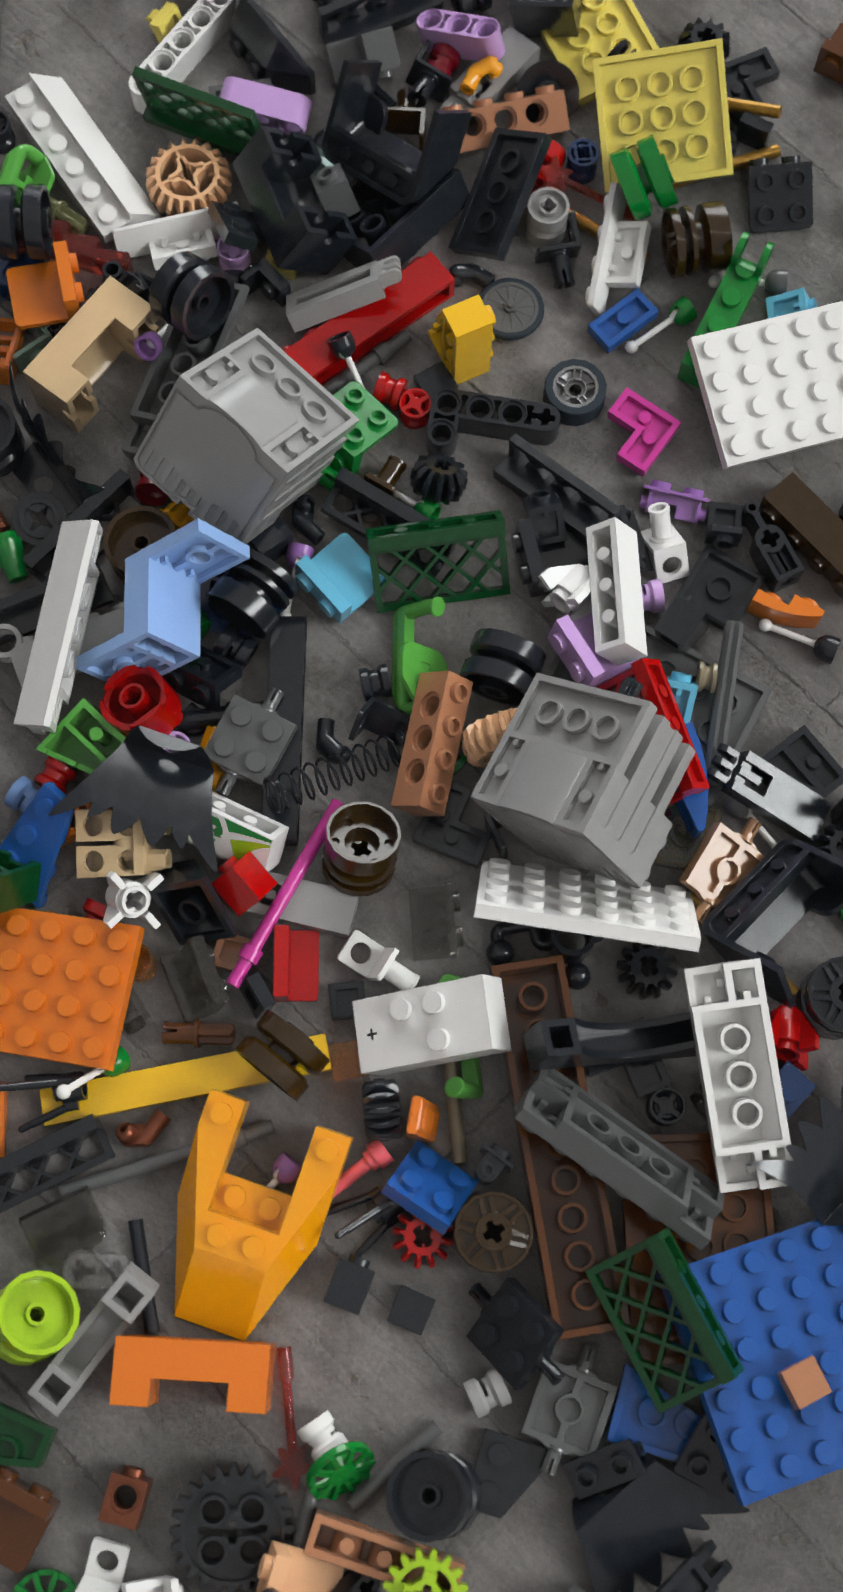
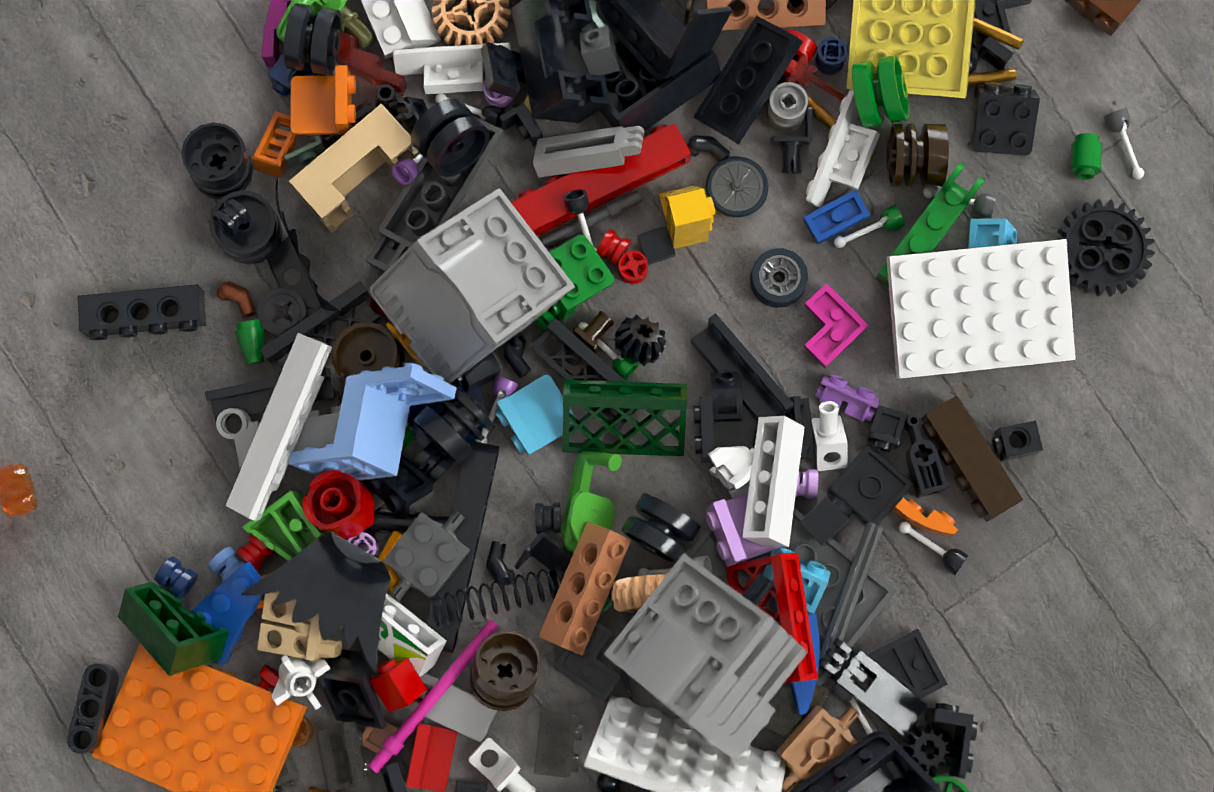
camera: 15 degrees right, 5 degrees up
black beam [426,388,561,457] -> none
dark tan bush [696,661,718,694] -> none

